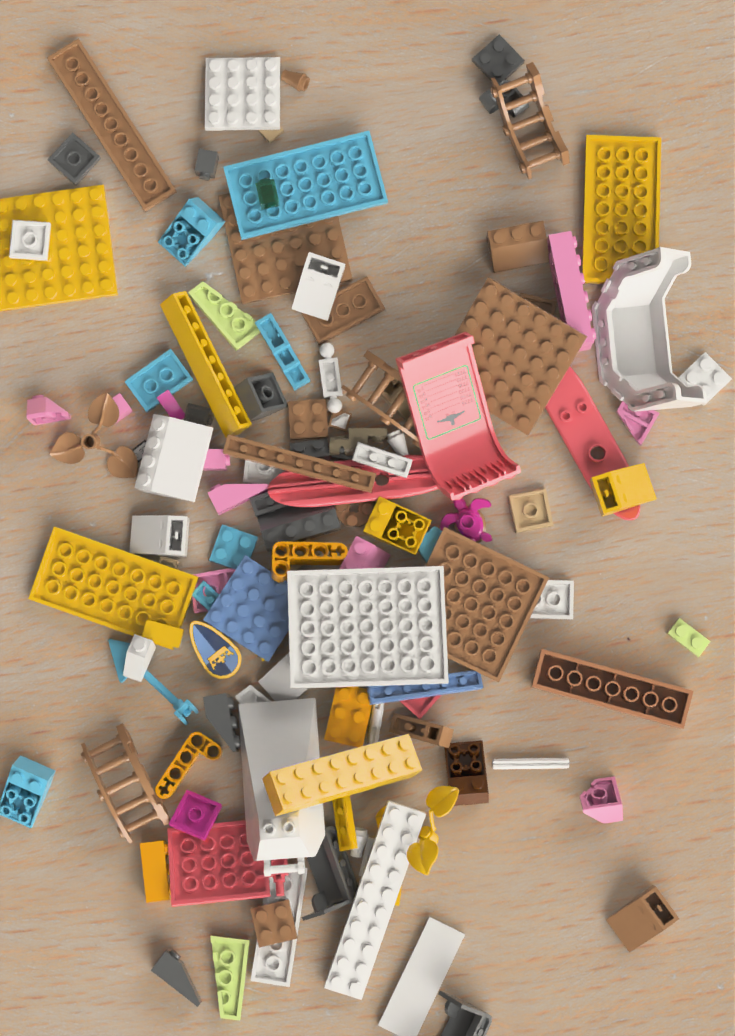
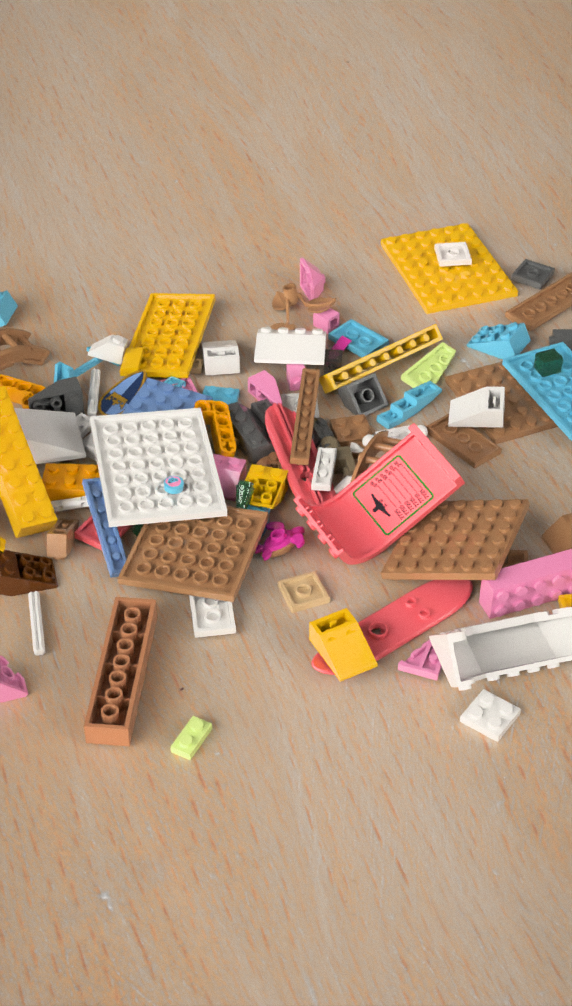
camera: 75 degrees right, 40 degrees down
none -> white axle [87,368,101,417]
none -> tile [164,476,184,494]
none -> clear green cone [236,480,255,509]

